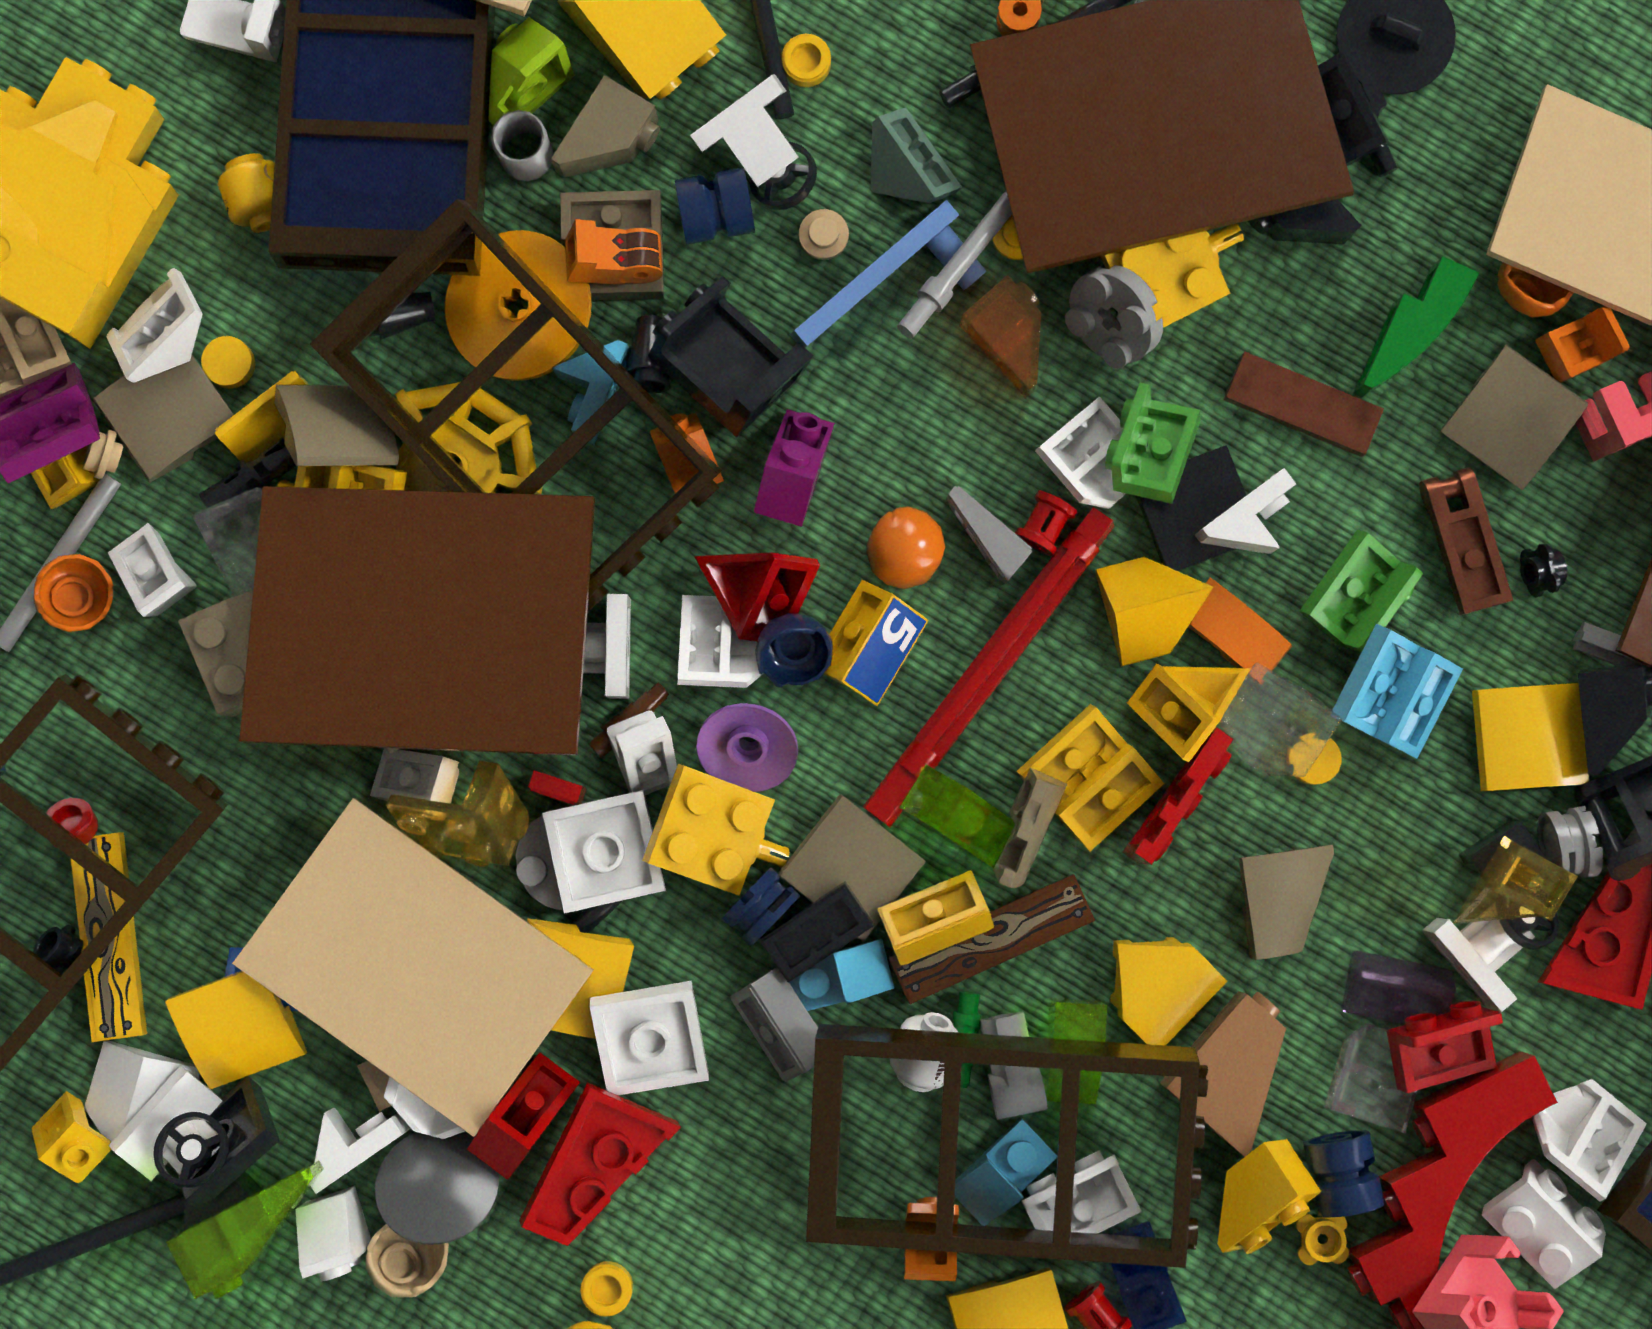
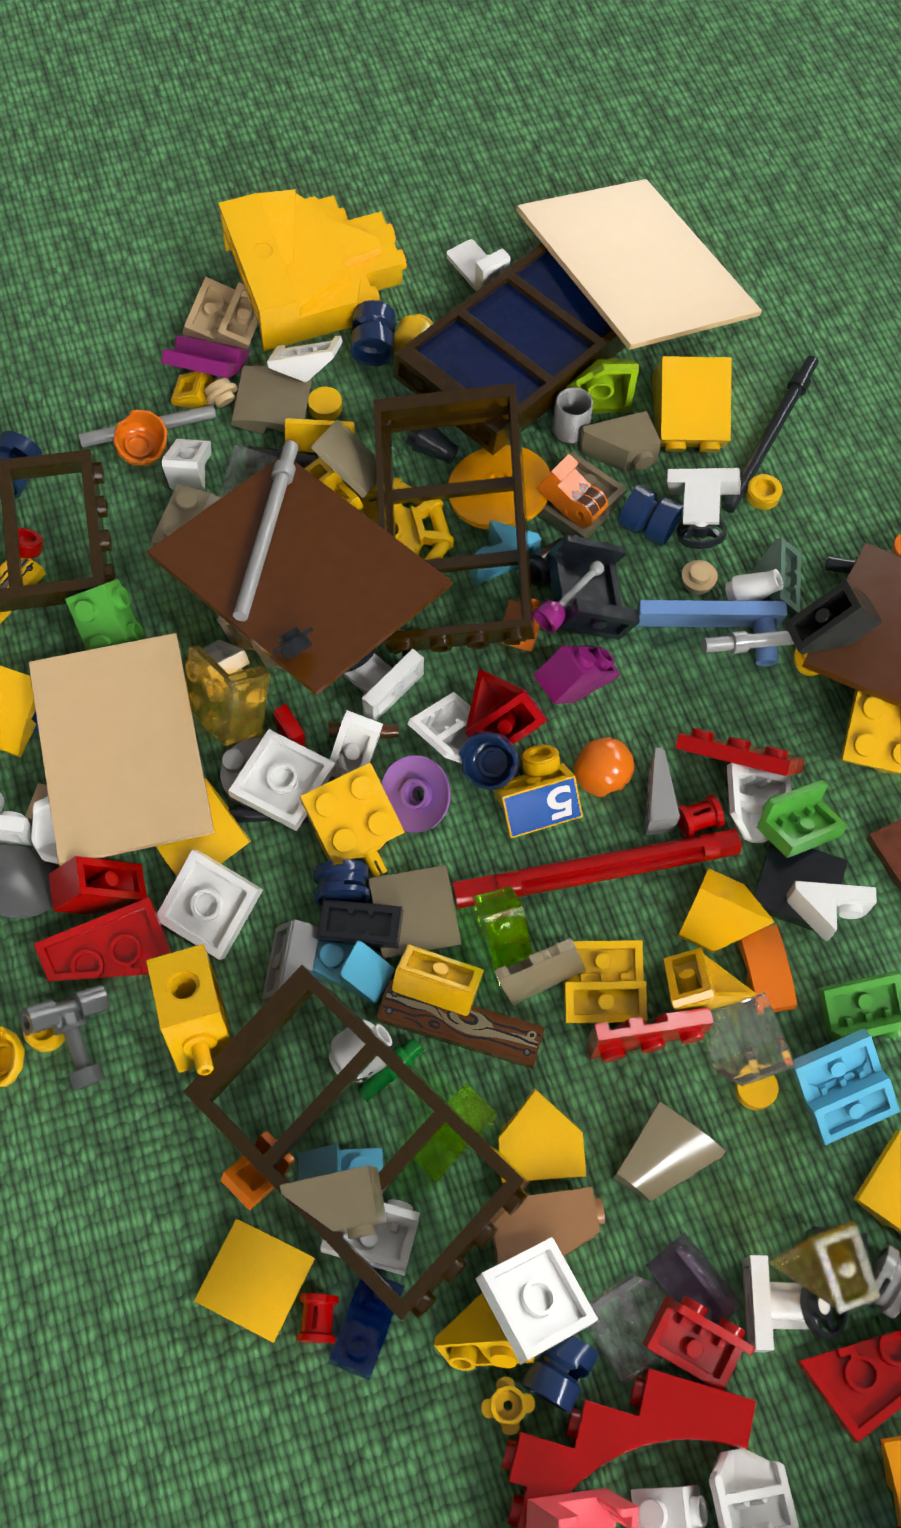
camera: 40 degrees right, 20 degrees down
clear orange slope [959,275,1041,399] -> none
light grey piece [981,1011,1048,1120] -> none
light grey plate [1065,265,1163,369] -> none
none -> dark grey bar [19,985,110,1091]
none -> bright green bracket [65,579,145,650]
none -> yellow piece [146,944,232,1075]
none -> light grey bar [233,440,299,621]
none -> black plate [271,626,313,660]
none -> dark tan slope [280,1165,387,1239]
none -> dark blue wheel [350,300,396,366]
none -> white tile [476,1237,598,1365]
none -> yellow tile [521,745,561,776]
none -> magenta hinge [532,561,604,633]
none -> red wing [675,727,805,777]
none -> white cone [726,569,783,601]
none -> pearl dark grey slope [784,579,882,654]

